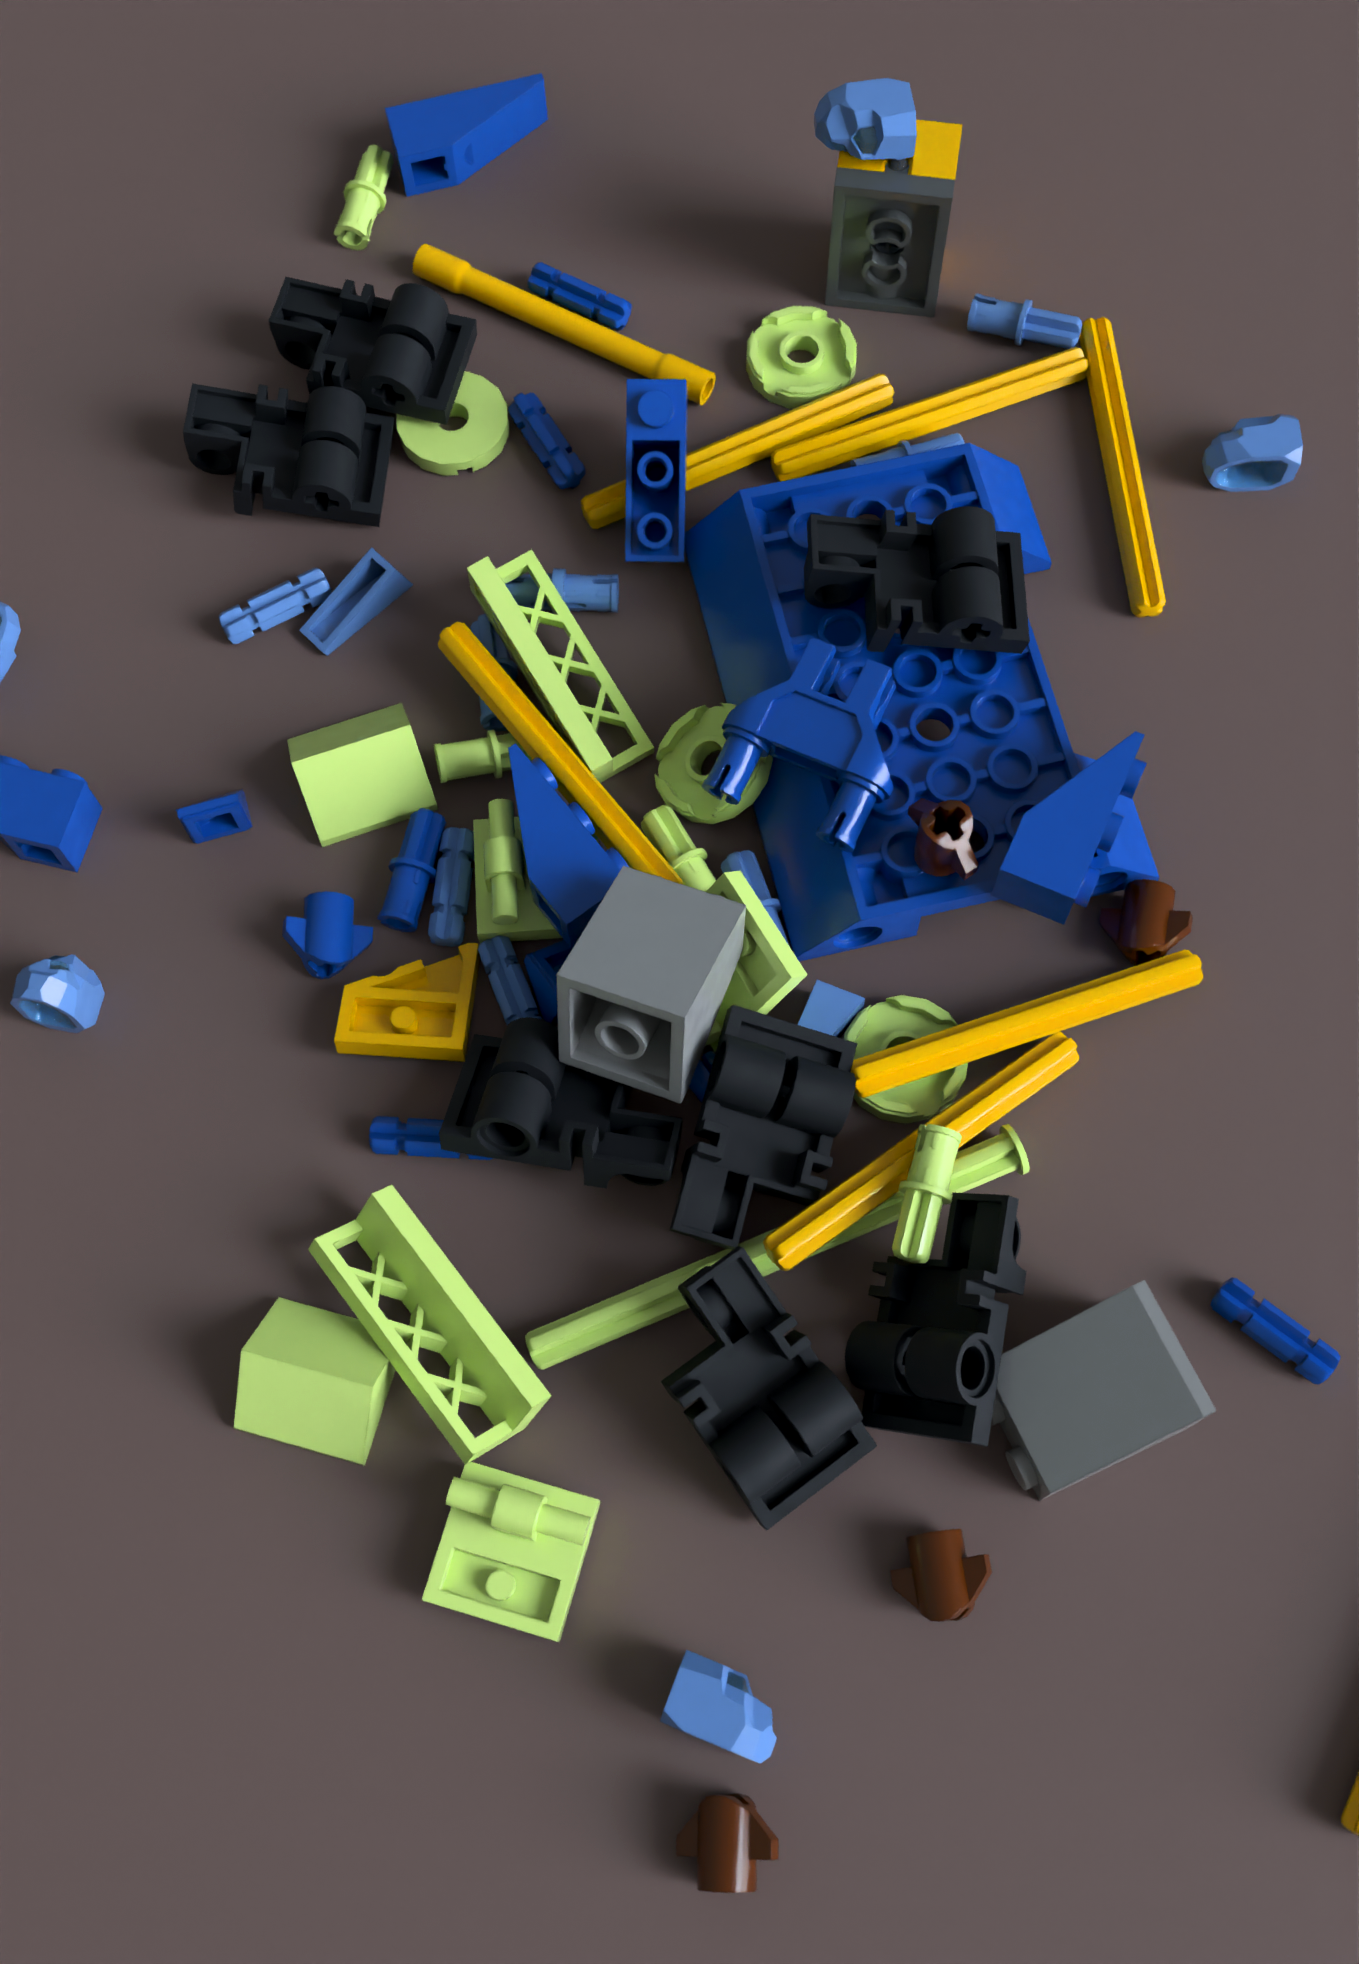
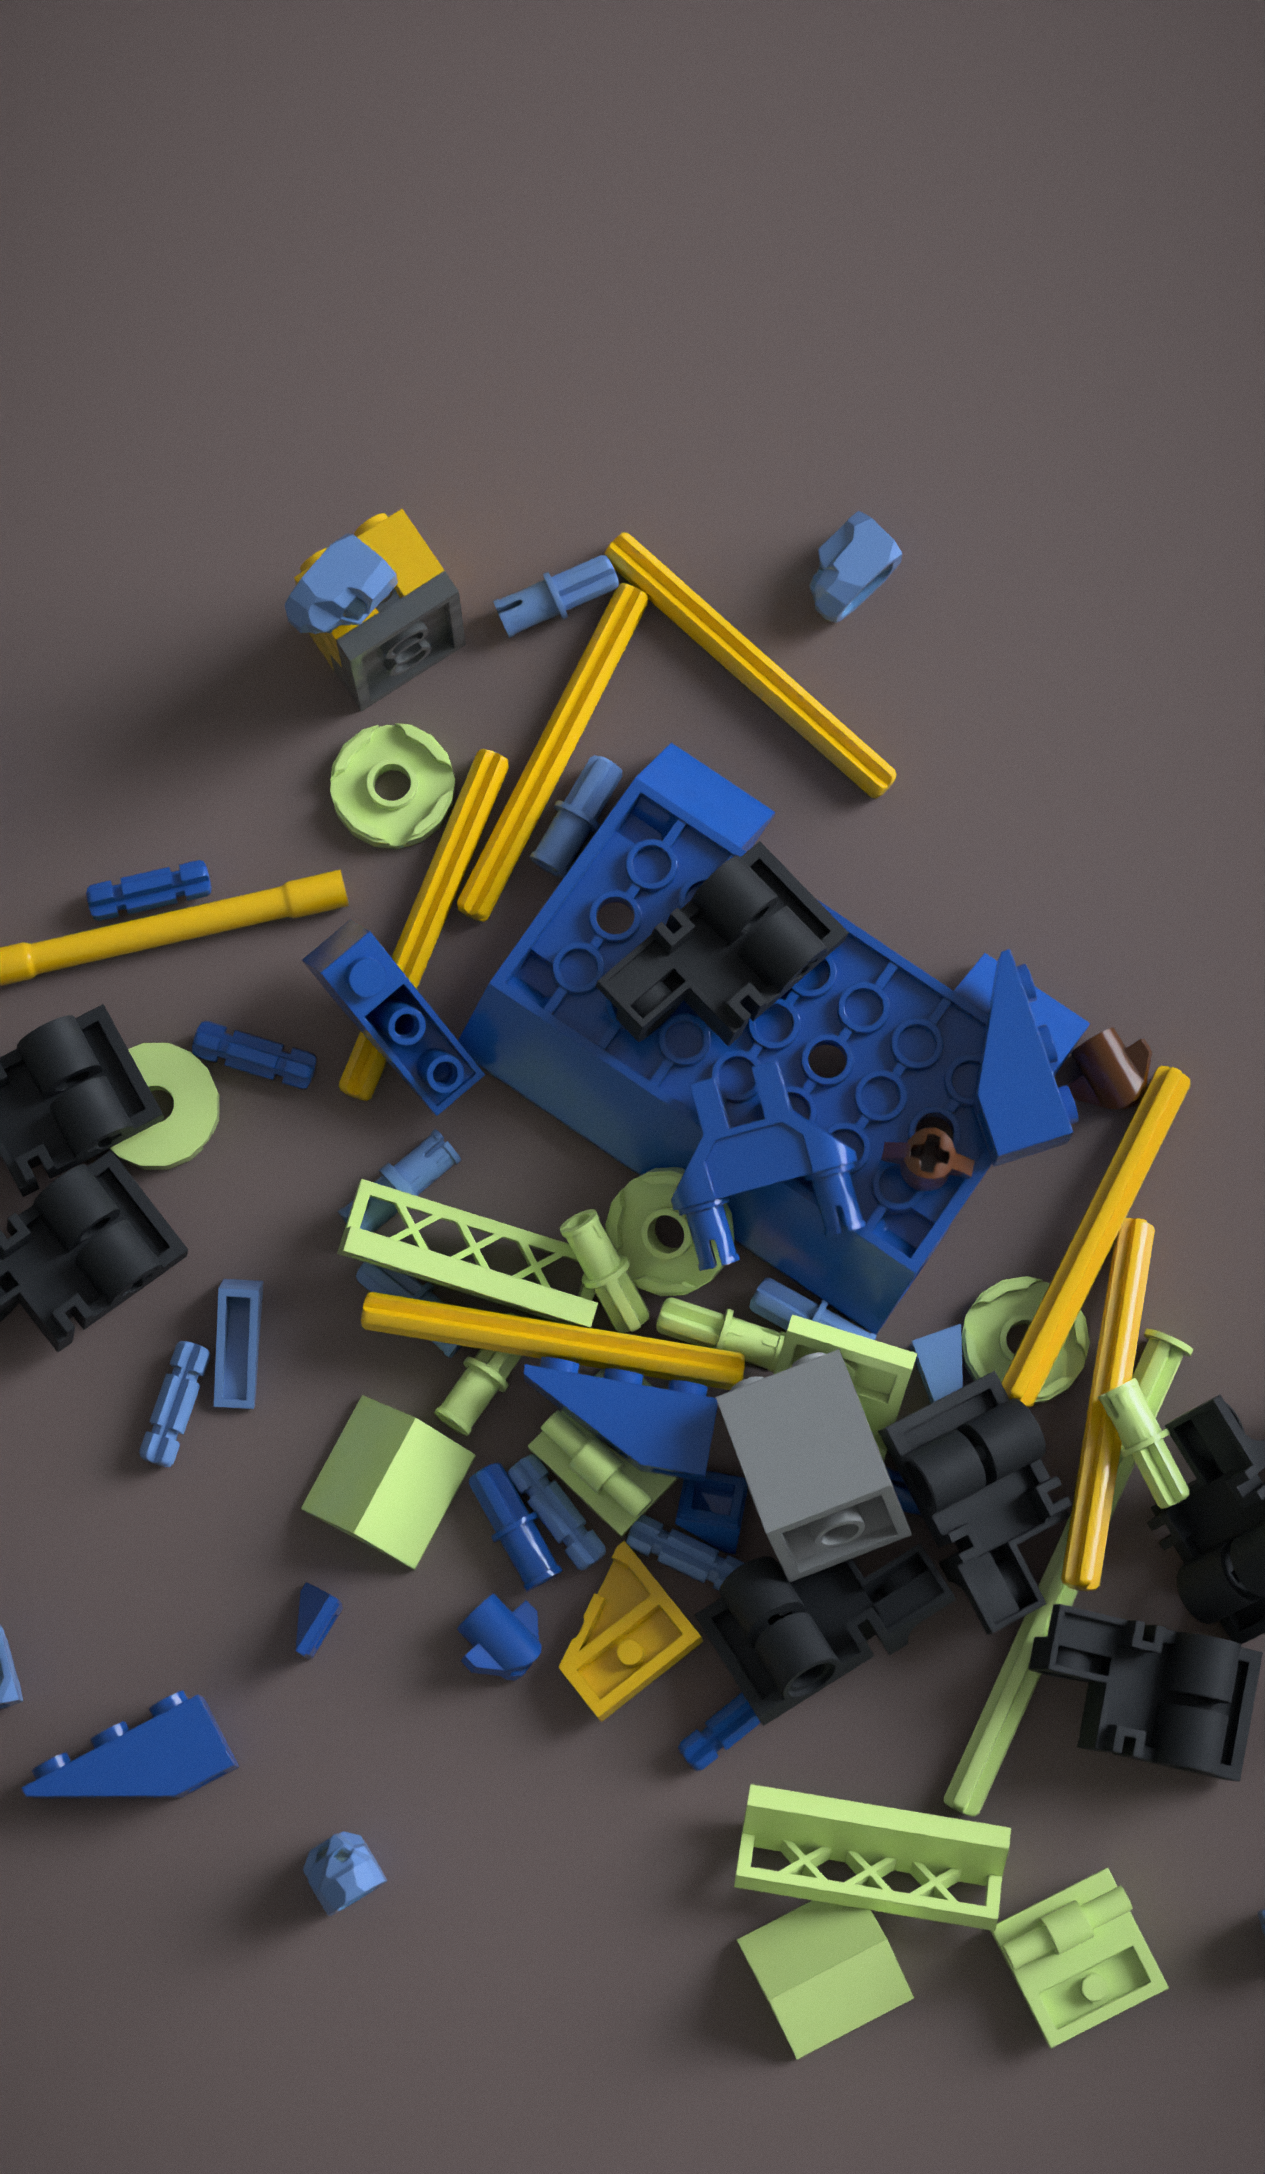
camera: 45 degrees left, 10 degrees up
none -> yellowish green axle [560,1209,649,1333]

